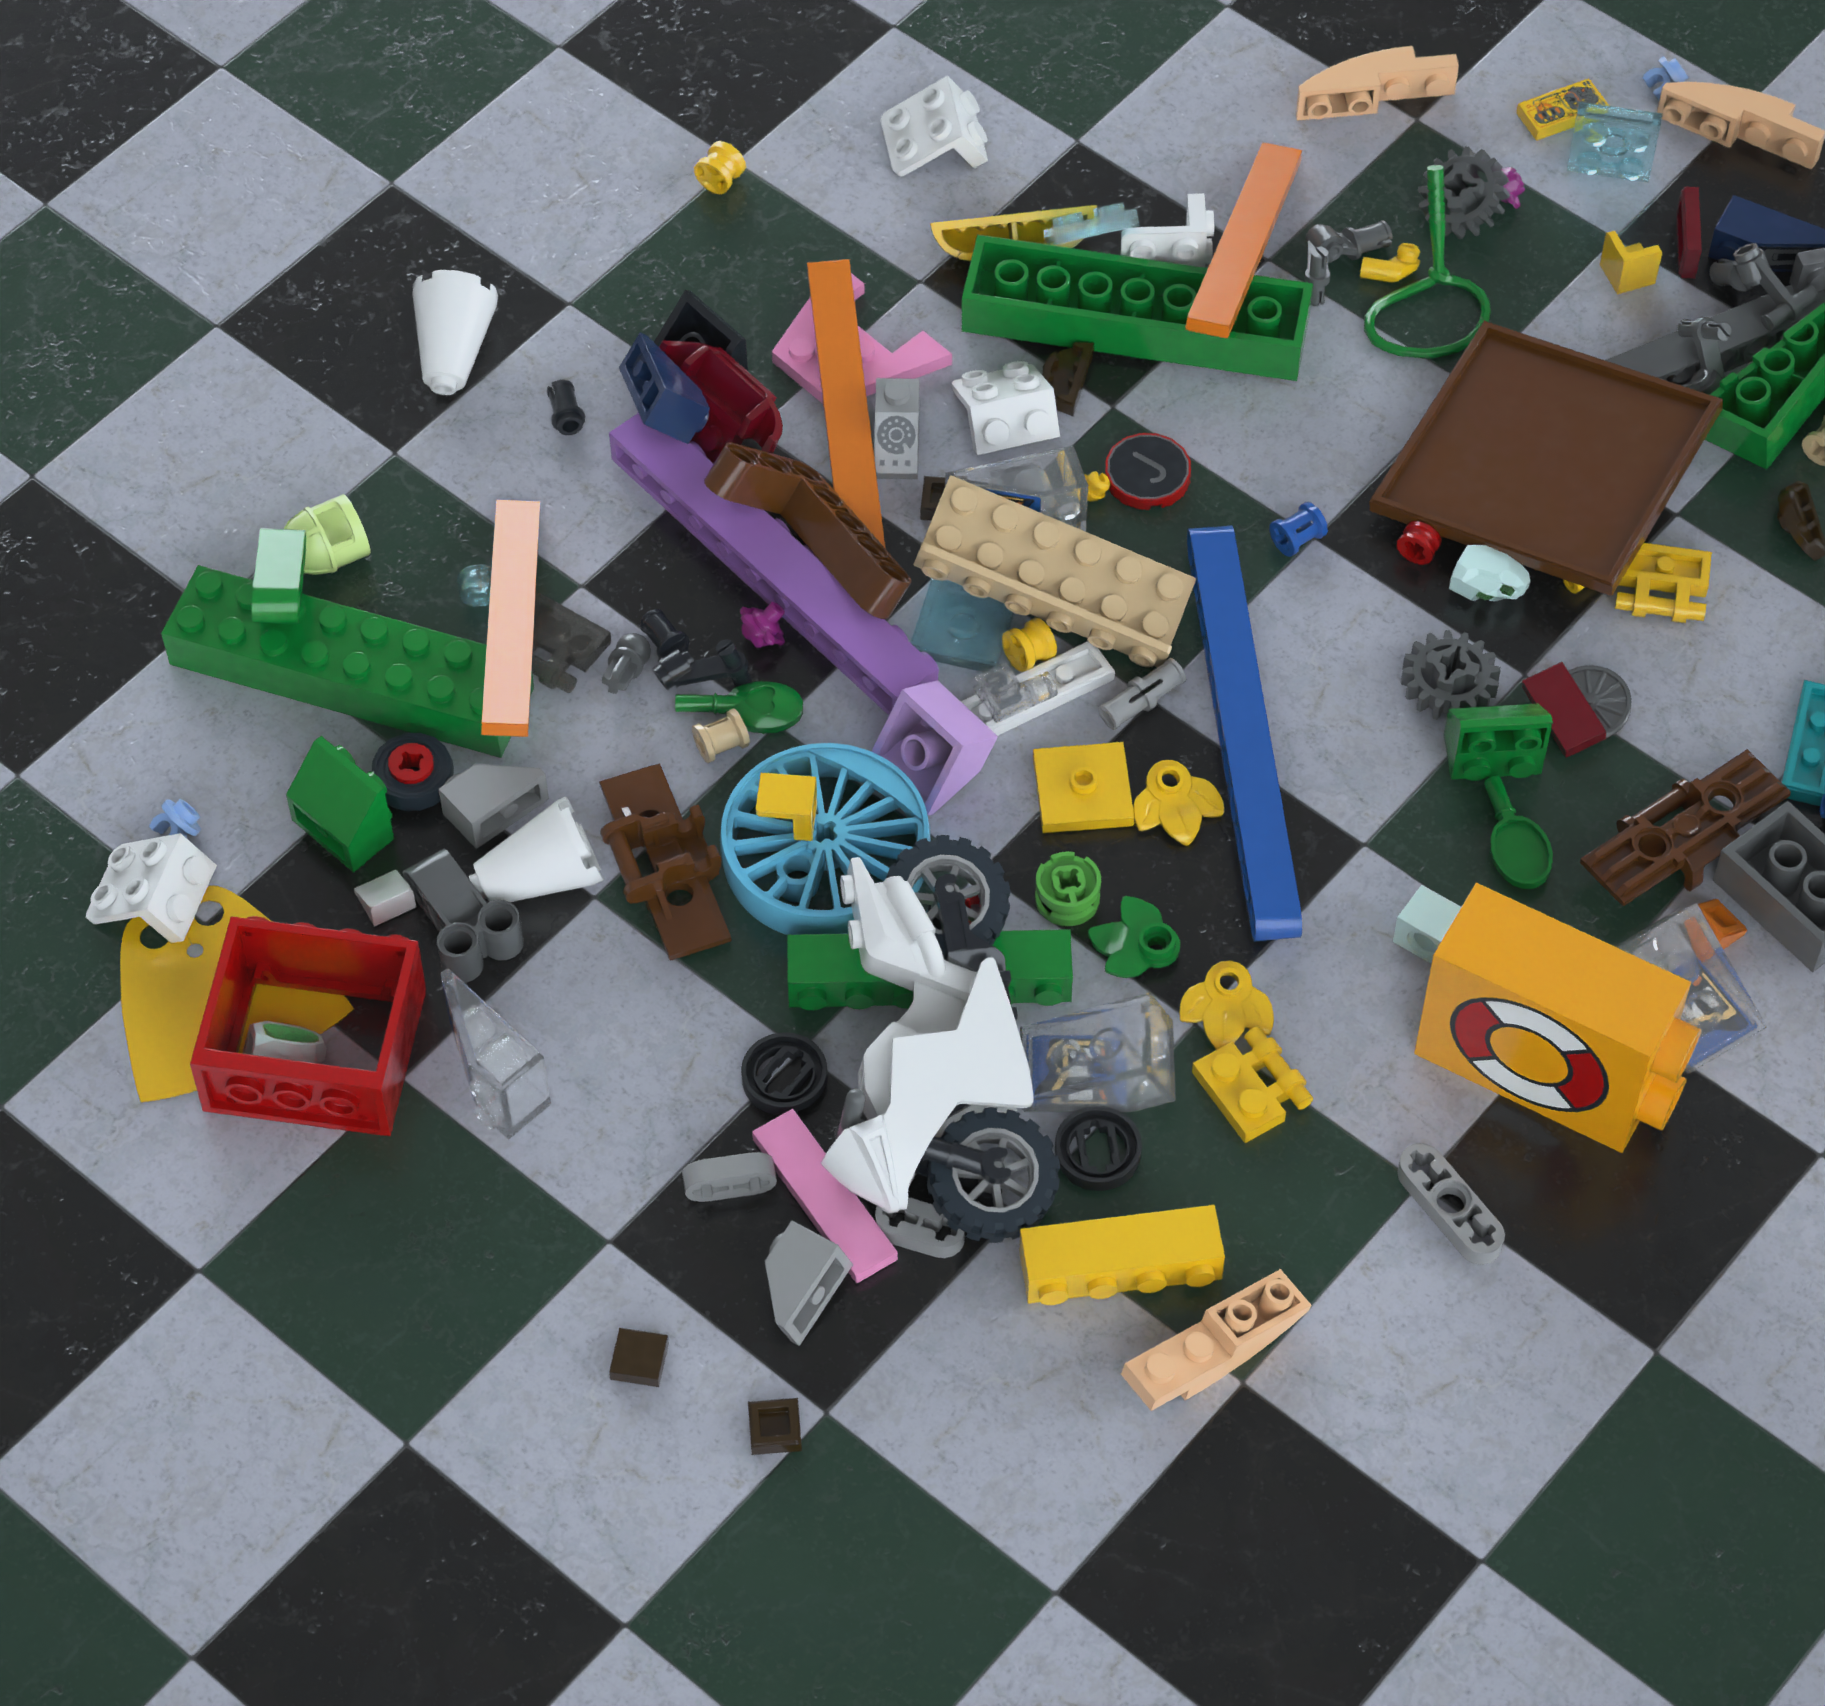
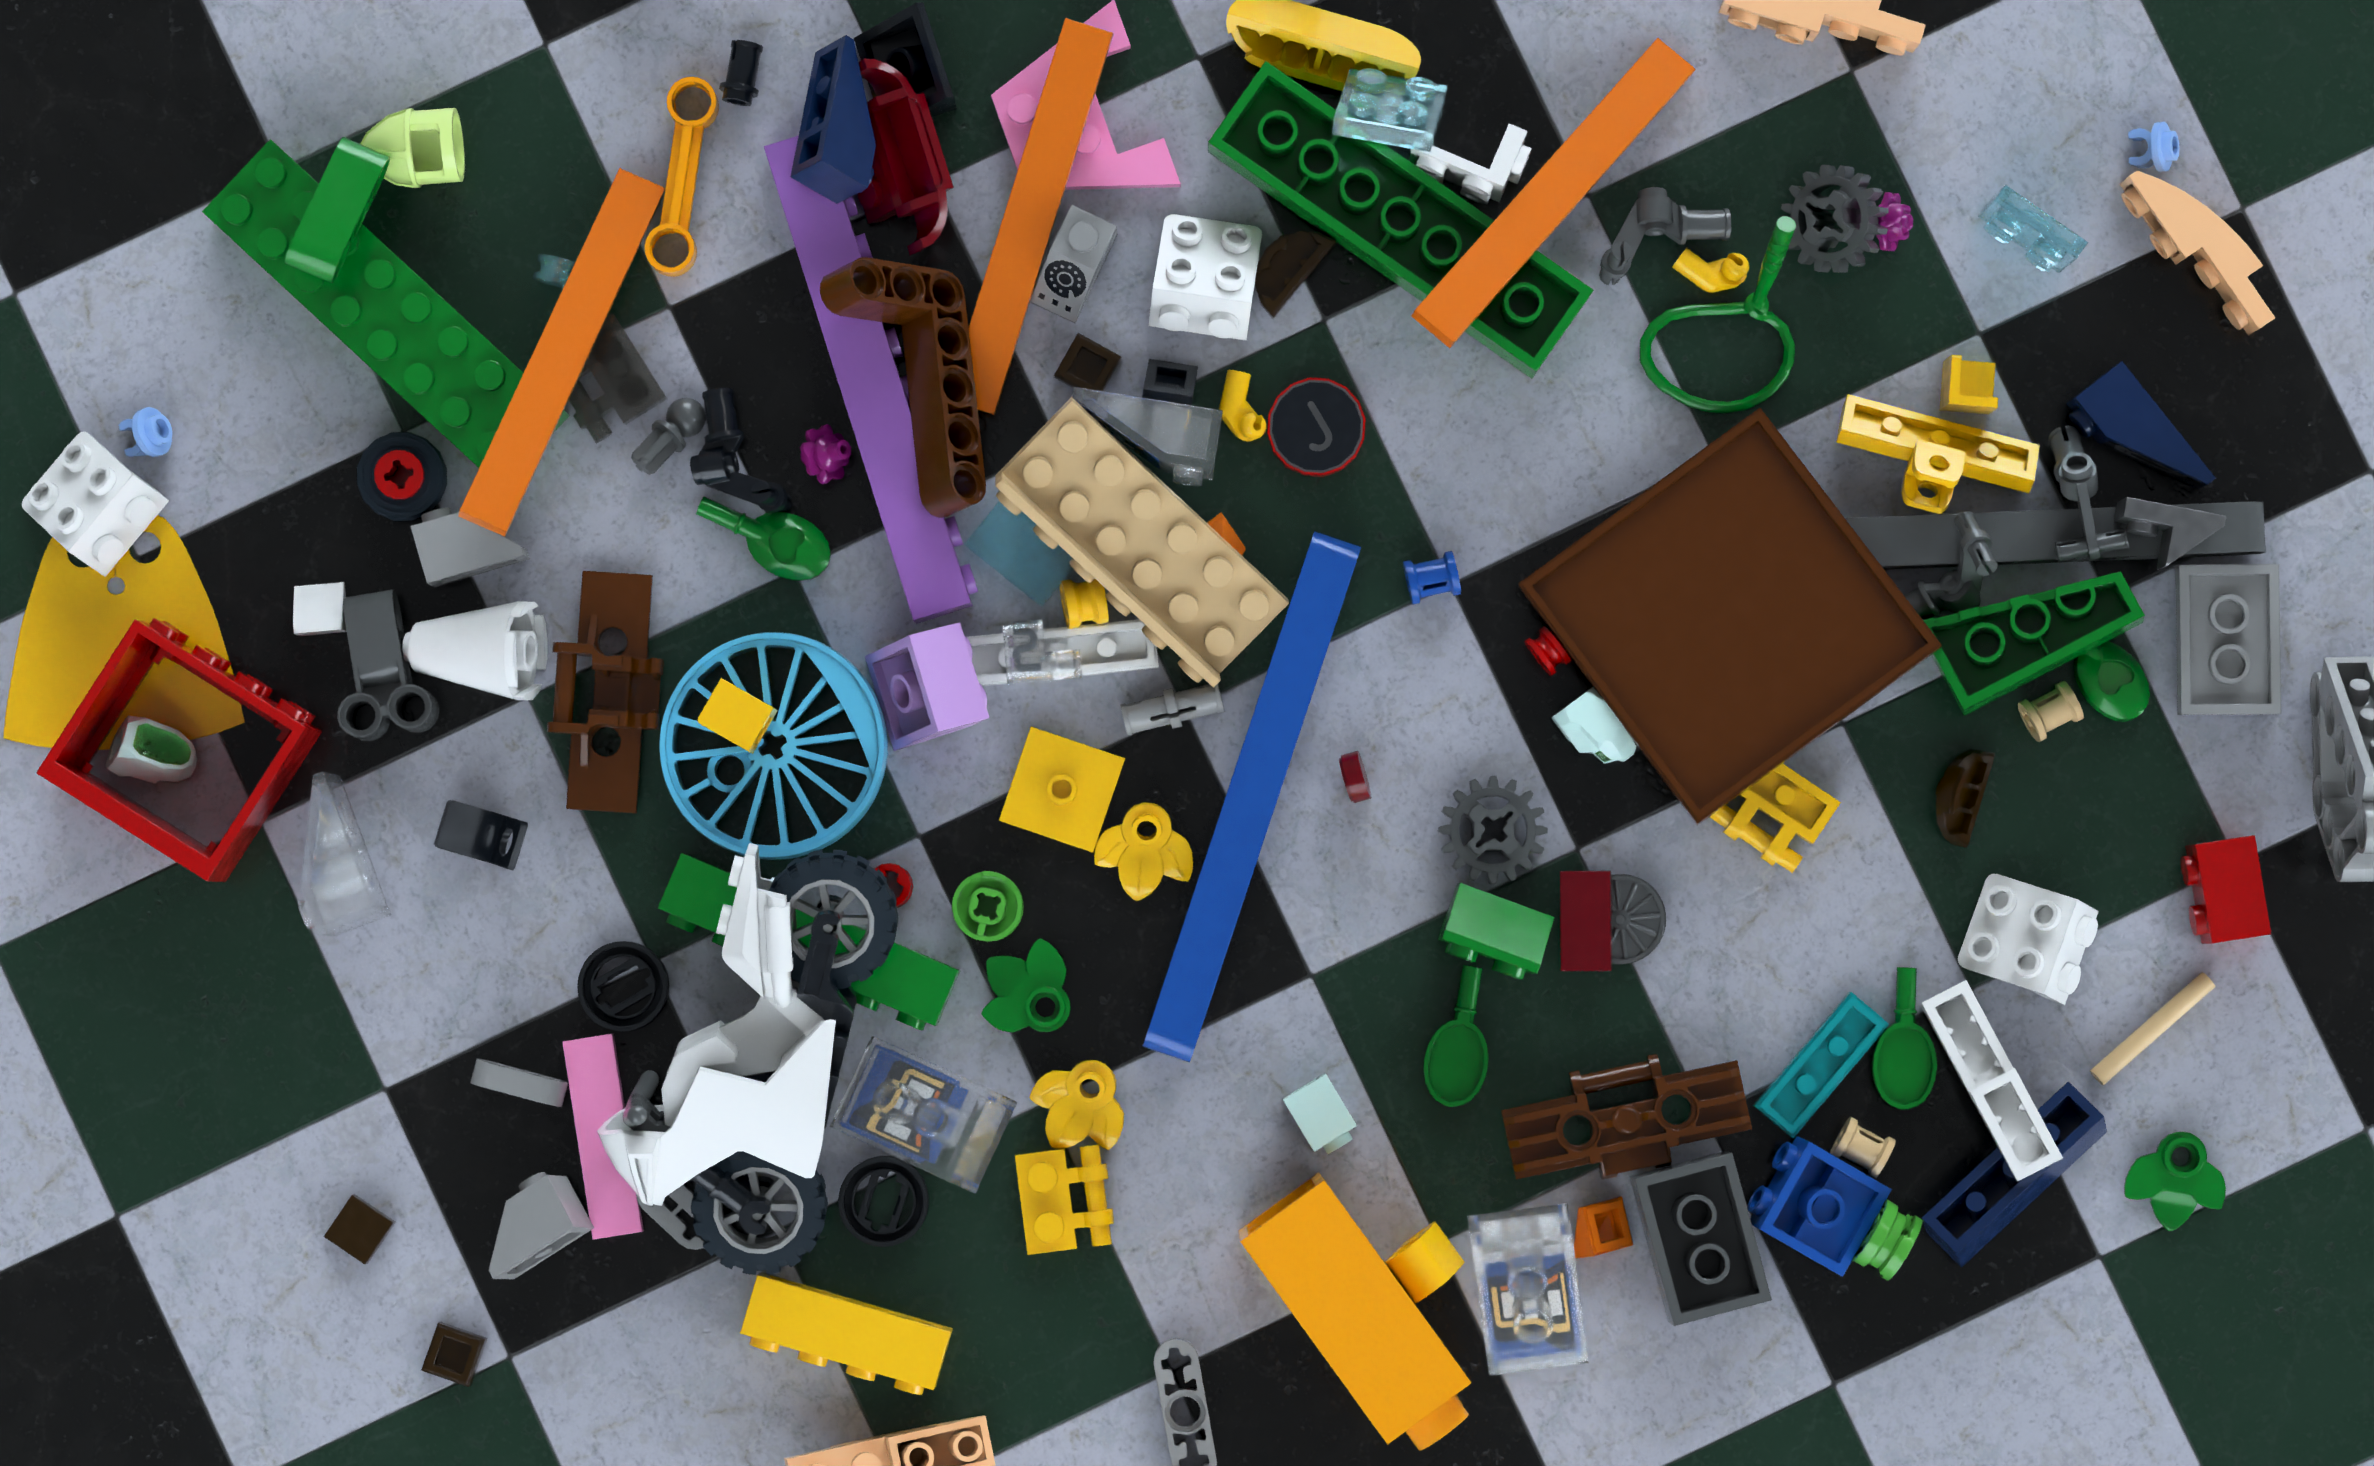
camera: 25 degrees right, 30 degrees up
green slope [286,736,394,873] -> none
tan bush [692,709,750,763] -> none
tile [1516,78,1609,141] -> none
dark red tile [1676,187,1702,279] -> none
none -> black bracket [434,800,528,871]
none -> light orange piece [645,77,719,277]
none -> dark red tile [1339,751,1372,803]
none -> yellow plate [1836,394,2040,514]

